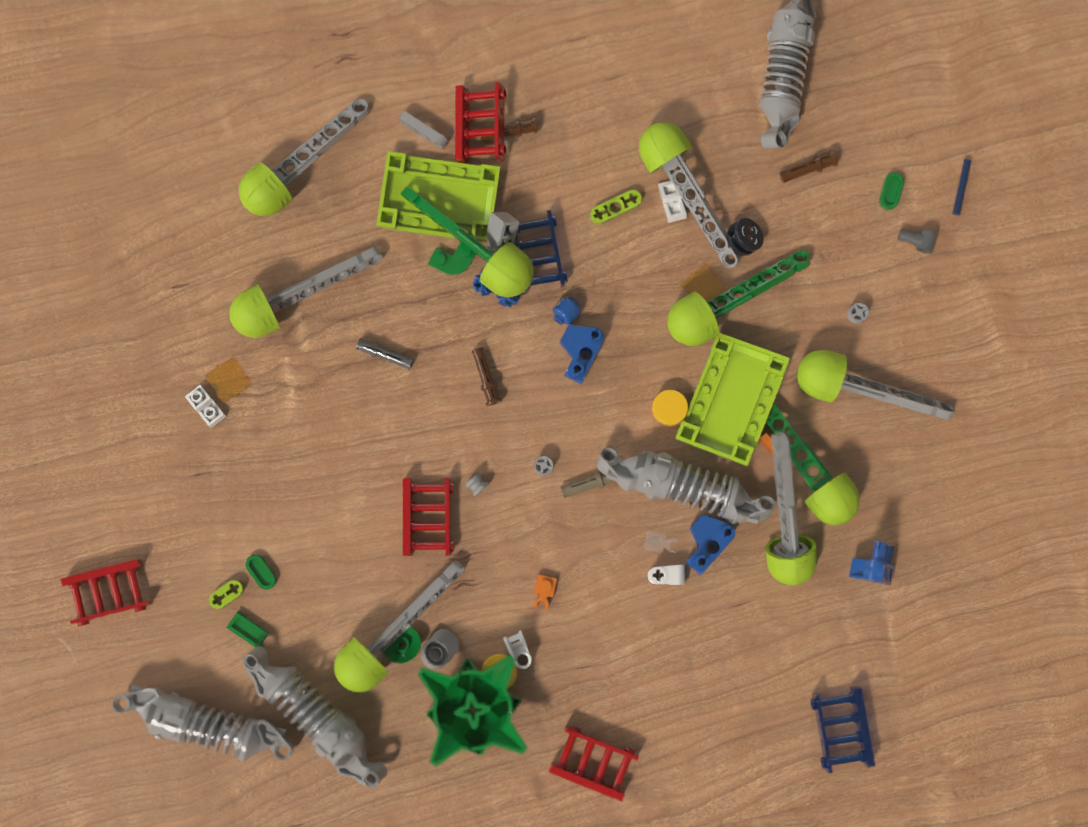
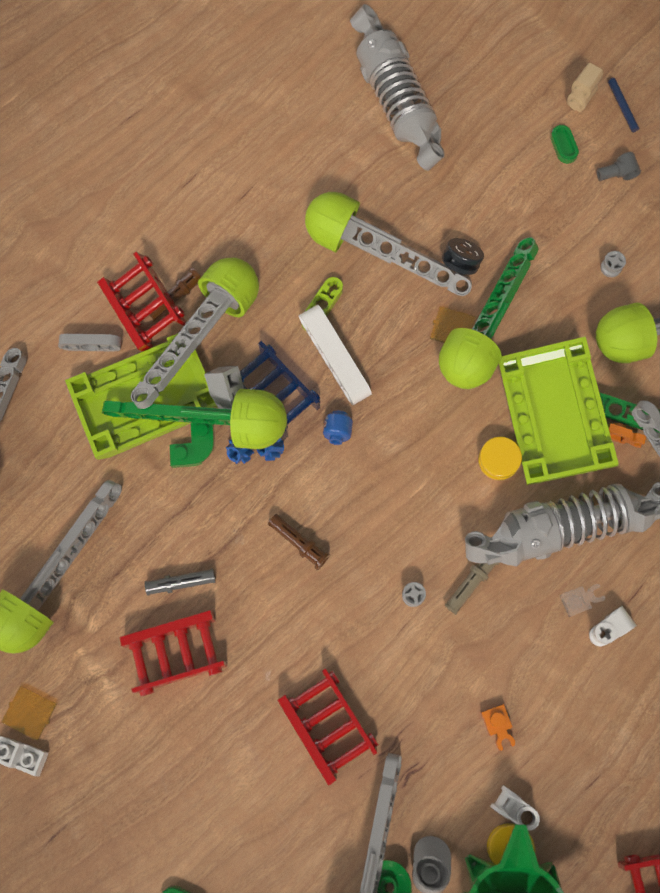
camera: 25 degrees left, 10 degrees down
light grey wheel [465,473,489,497] -> none
blue piece [560,326,604,384] -> none
white slope [658,181,687,223] -> none
blue piece [686,515,735,575] -> none
reddish brown pin [779,150,838,183] -> none
none -> red fence [119,610,227,697]
none -> light grey piece [131,258,259,409]
none -> white beam [299,305,372,405]
none -> tan brick [567,63,603,112]

